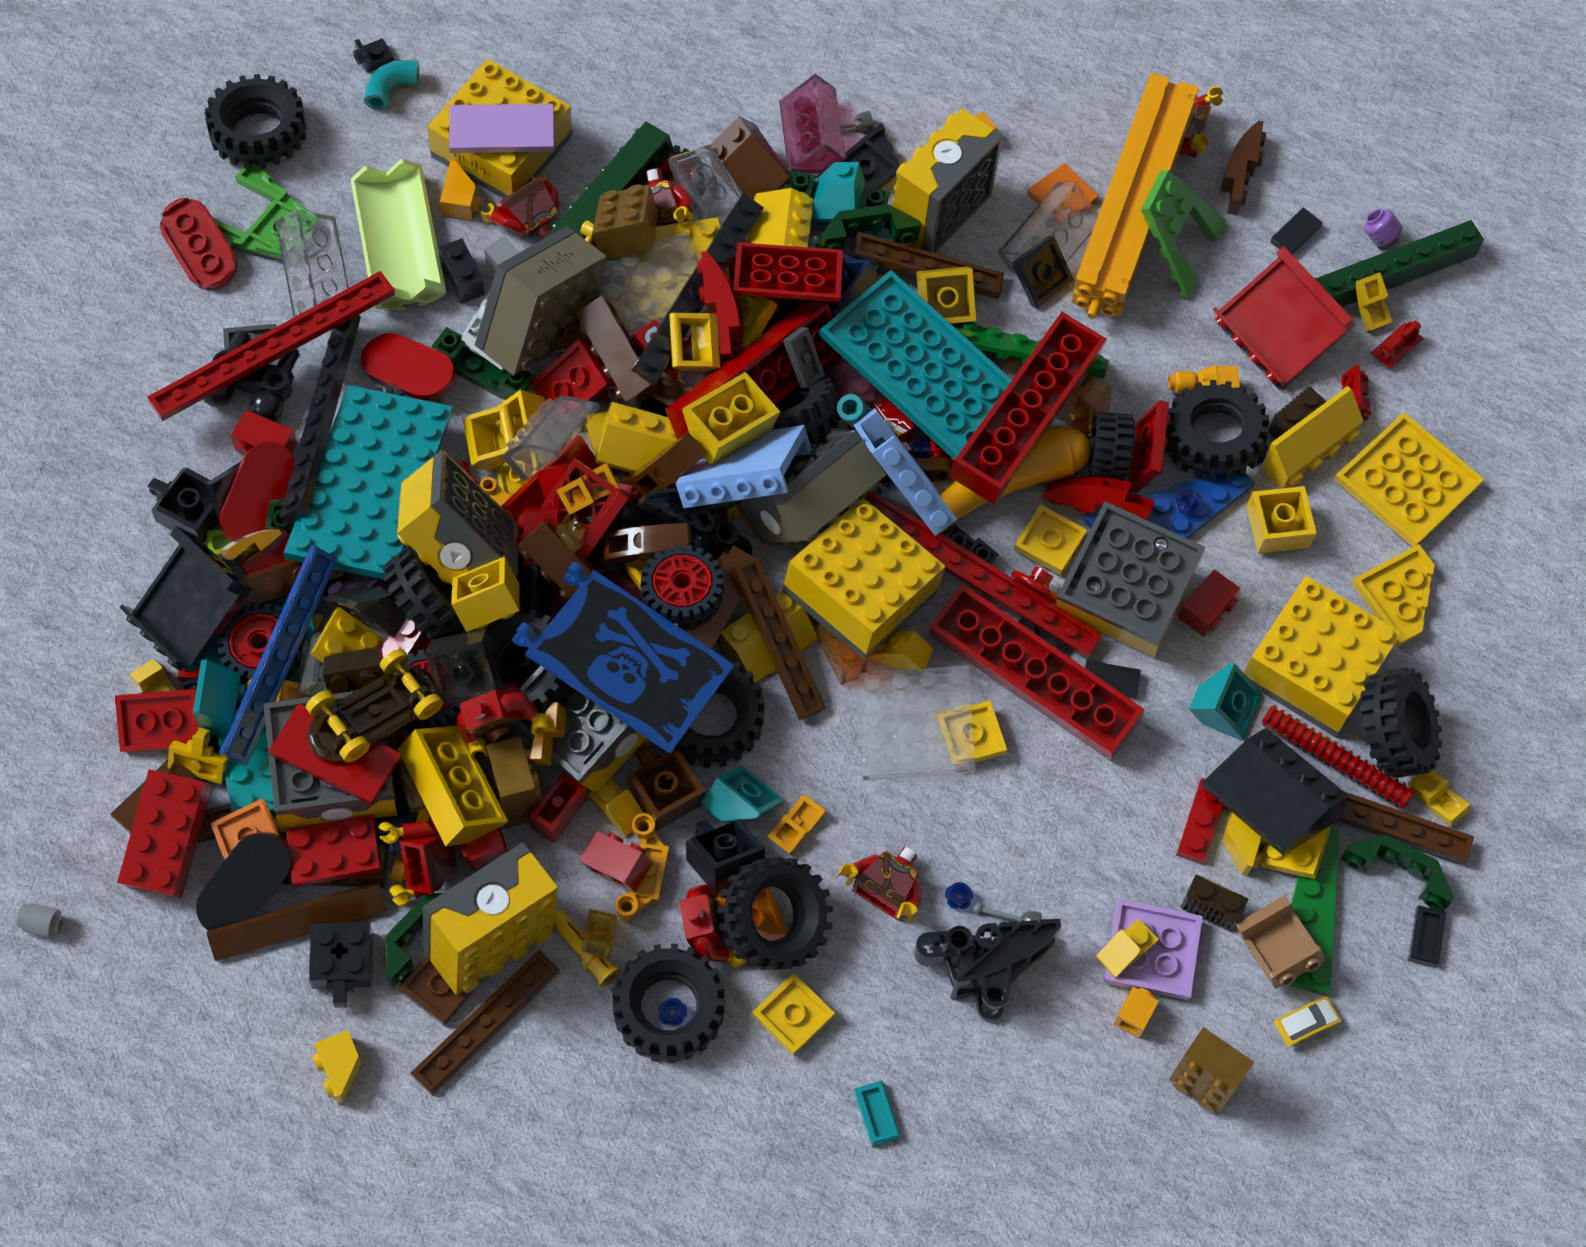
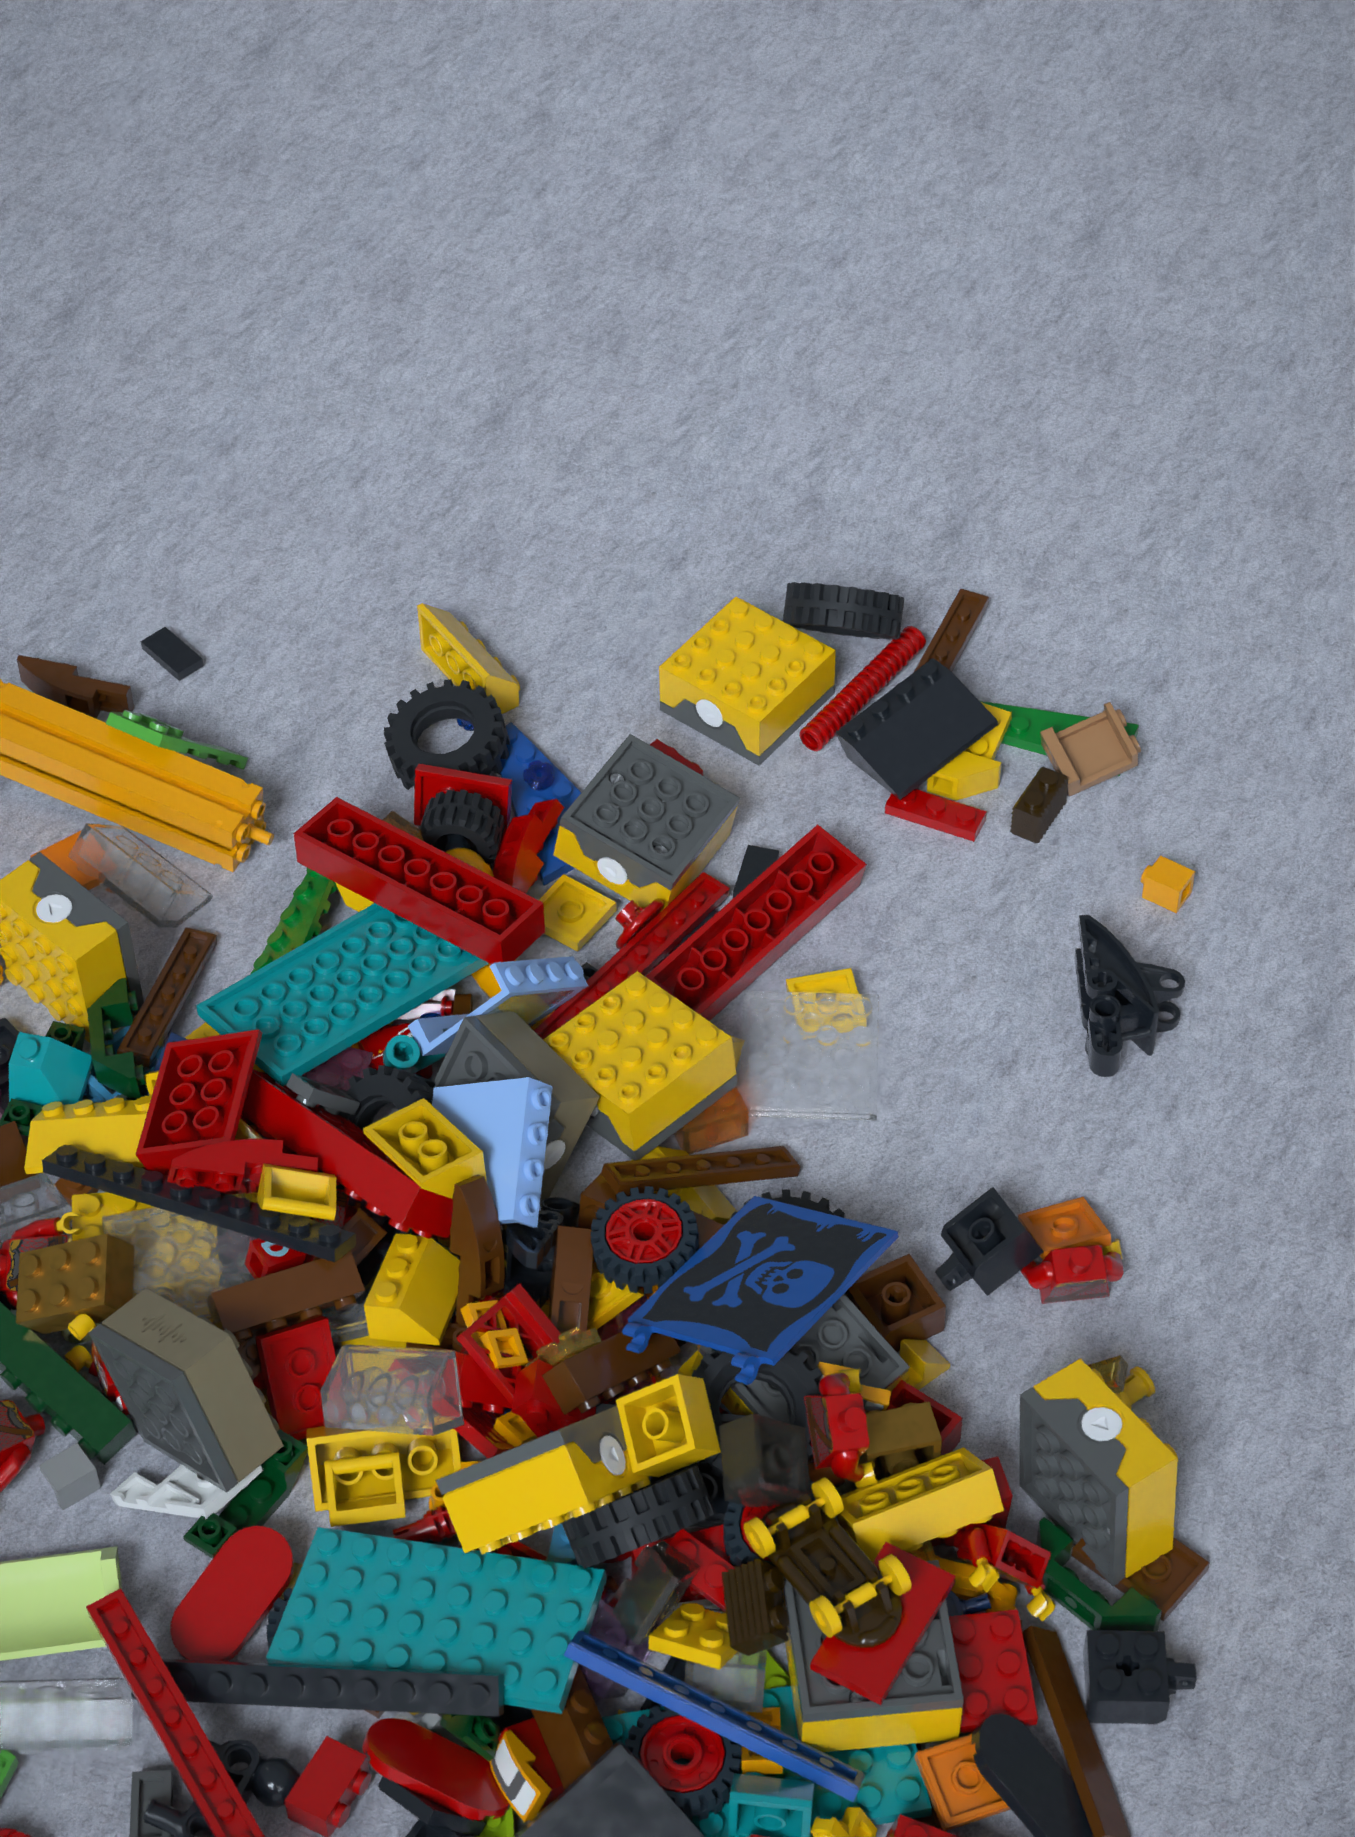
camera: 80 degrees left, 15 degrees down
yellow slope [312,1030,362,1105] -> none
reddish brown tile [411,950,560,1096] -> none
black brick [438,238,485,304] -> none
brick [579,831,652,893] -> none
black tyre [612,943,725,1063] -> none
light orange plate [615,813,669,922] -> none
clear blue plate [658,998,687,1026] -> none
teal slope [701,765,785,821] -> none
black tyre [717,857,833,970] -> none
yellow plate [752,973,835,1056] -> none
light orange slope [768,793,827,855] -> none
torso [836,847,921,924] -> none
teal tile [853,1080,900,1147] -> none
yellow brick [916,267,976,324] -> none
clear blue plate [945,882,973,910] -> none
light grey hinge [972,903,1042,923] -> none
black tile [1012,235,1074,307] -> none
yellow slope [1096,919,1159,979] -> none
lavender plate [1103,898,1203,1001] -> none
light orange piece [1168,365,1240,394] -> none
pearl gold brick [1169,1027,1254,1114] -> none
teal slope [1189,663,1263,740] -> none
red panel [1213,246,1356,388] -> none
yellow brick [1246,486,1317,554] -> none
dark brown brick [1268,387,1327,439] -> none
slope [1274,996,1342,1047] -> none
dark green brick [1315,220,1484,307] -> none
yellow plate [1334,412,1485,547] -> none
dark green slope [1340,834,1454,911] -> none
red hinge [1341,364,1371,421] -> none
yellow plate [1351,544,1435,647] -> none
yellow slope [1356,272,1392,331] -> none
medium lavender head [1364,208,1403,247] -> none
red hinge [1371,321,1424,369] -> none
yellow slope [1408,769,1470,827] -> none
black tile [1408,905,1446,968] -> none

